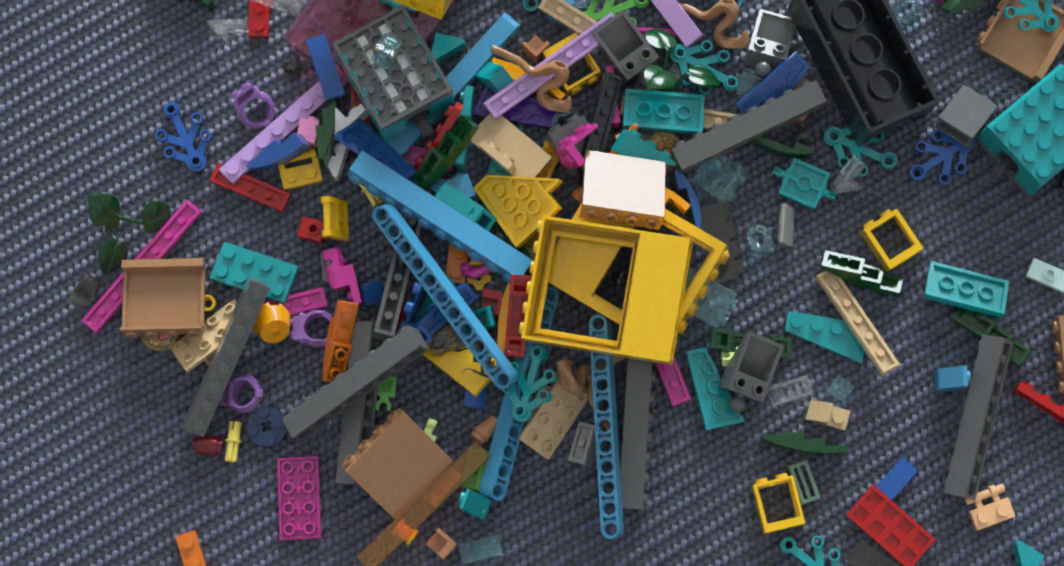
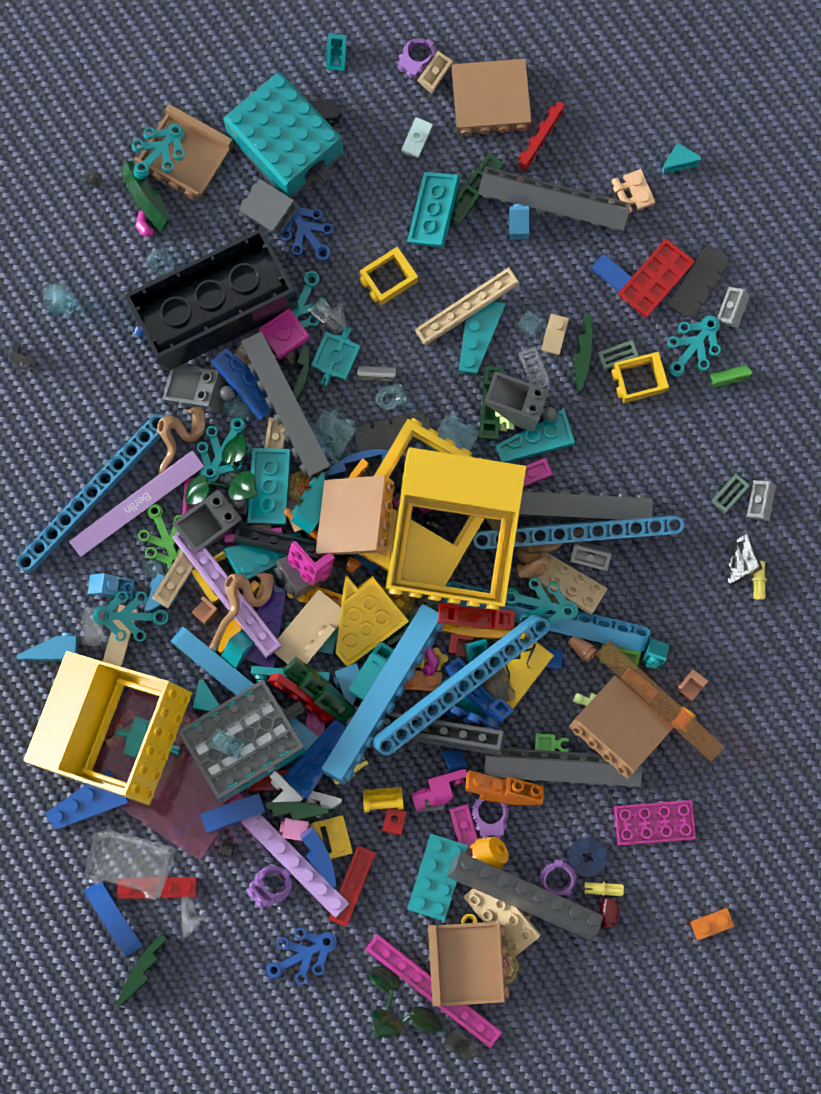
camera: 90 degrees left, 0 degrees up
dark grey brick [282,326,429,441] -> none
clear light blue slope [459,535,503,565] -> none
dark green slope [821,250,904,298] -> none
none -> teal wing [223,532,302,580]
none -> dark pink tile [258,308,310,360]

